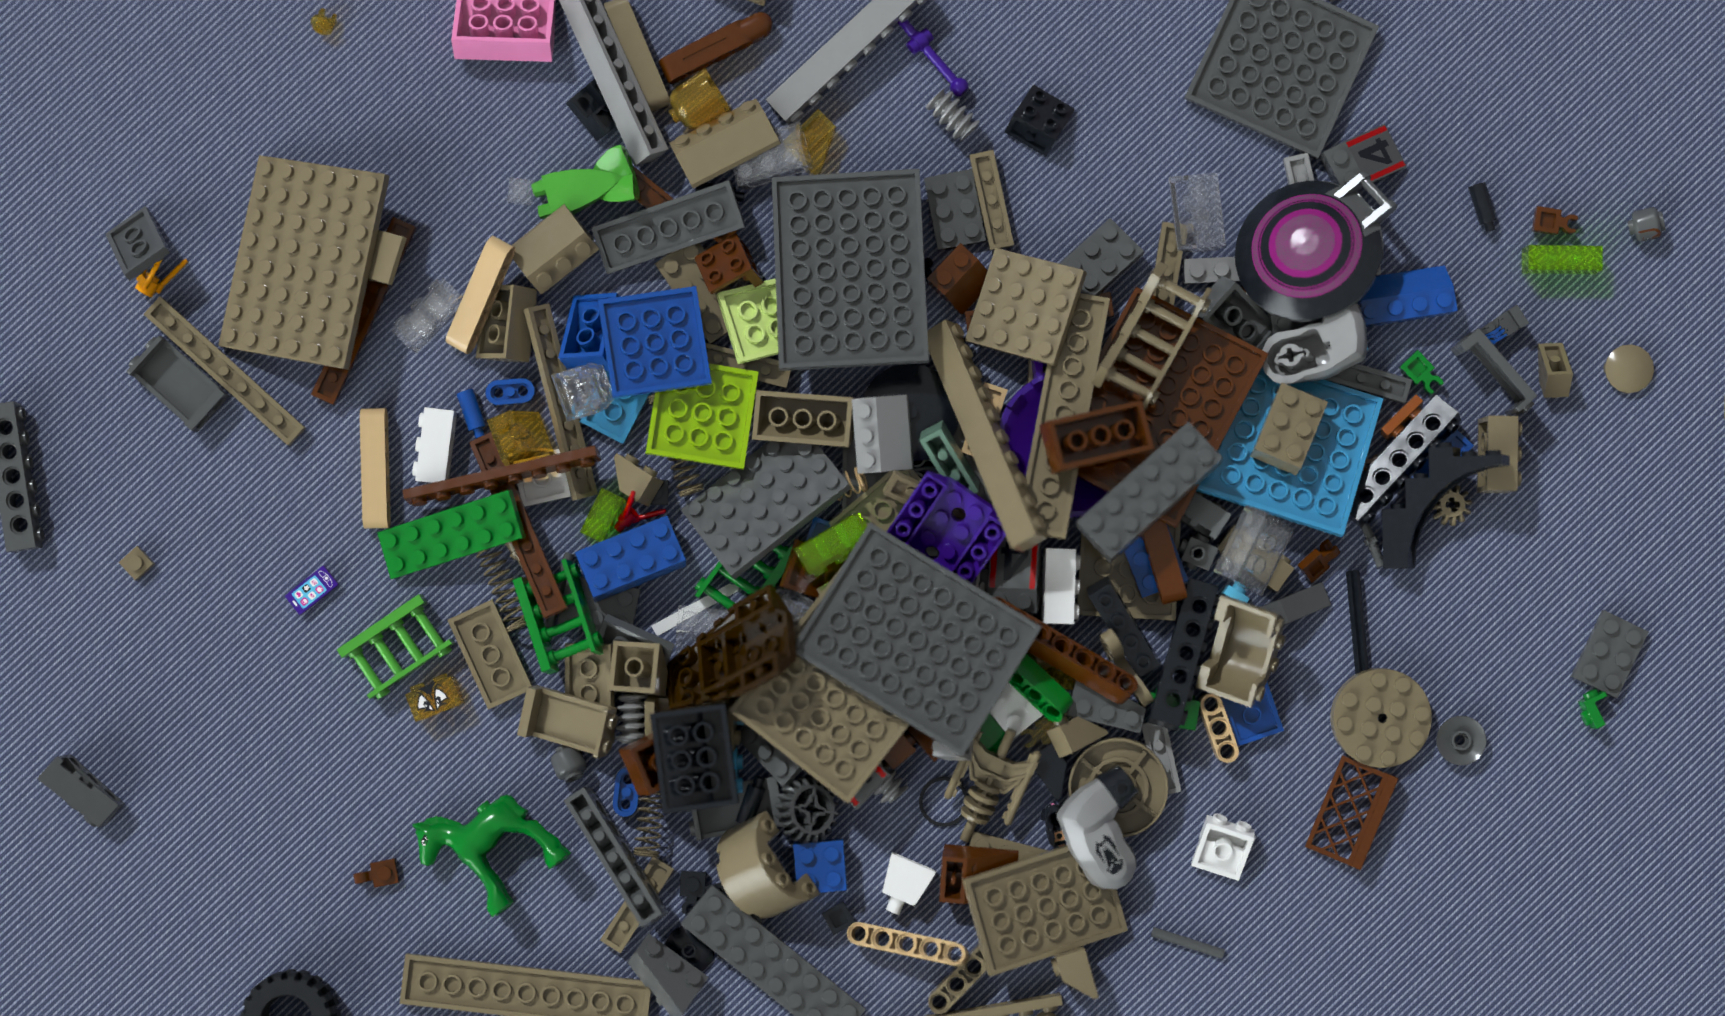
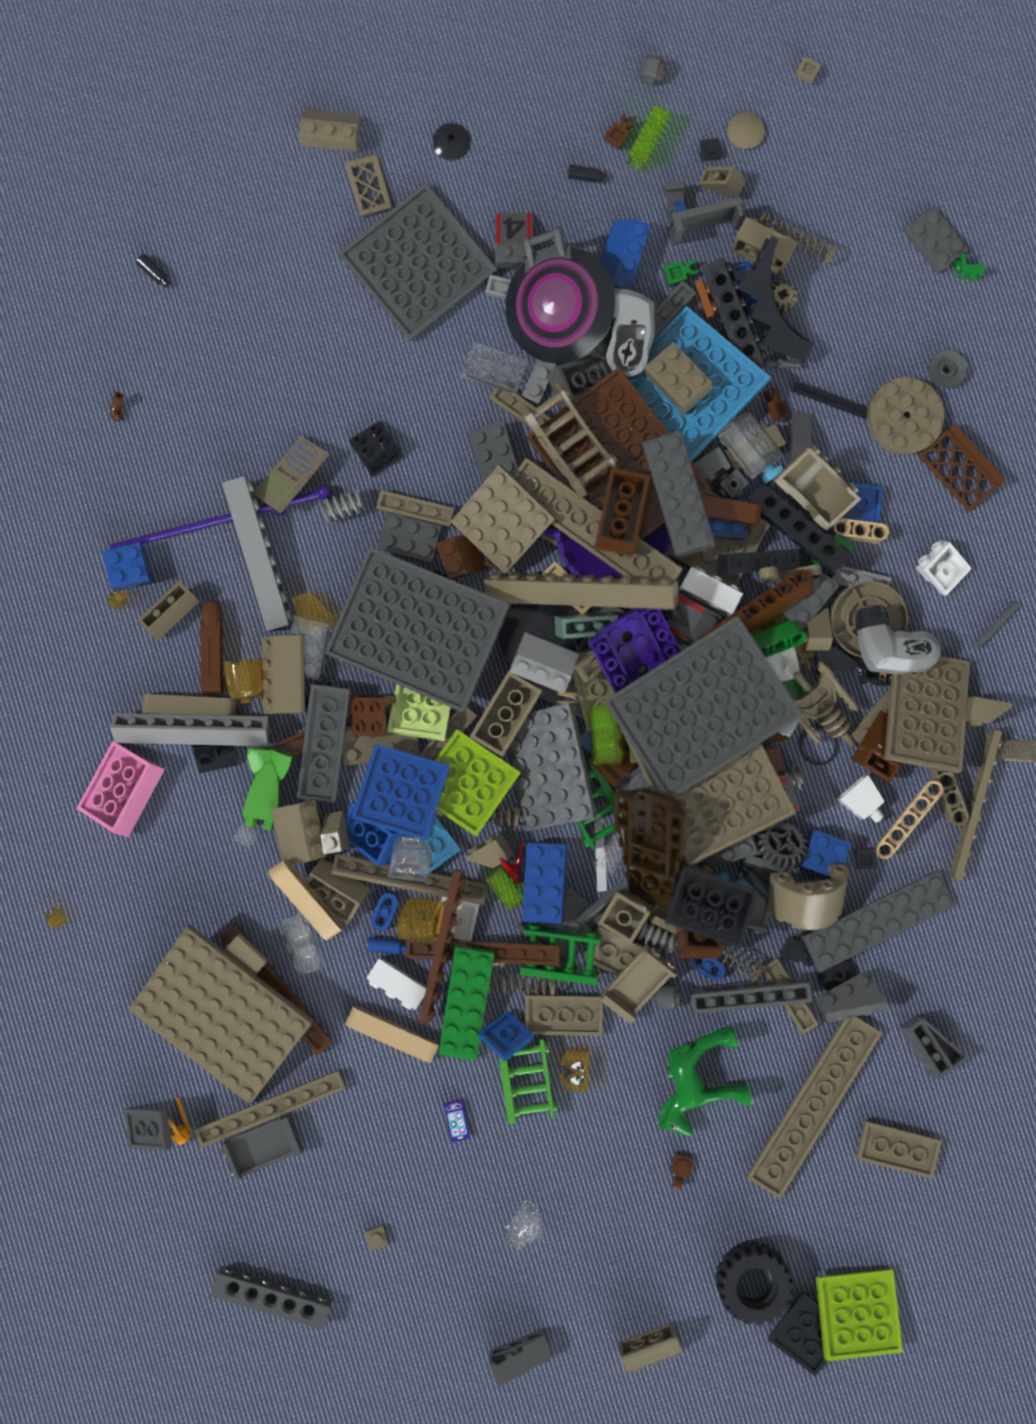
camera: 70 degrees left, 0 degrees up
none -> dark tan tile [252,436,329,514]
none -> dark tan slope [320,811,350,854]
none -> black dish [433,123,470,161]
none -> blue plate [479,1010,534,1062]
none -> clear brick [505,1197,546,1251]
none -> dark tan slope [618,1322,682,1373]
none -> black plate [699,138,721,162]
none -> dark tan piece [759,211,838,265]

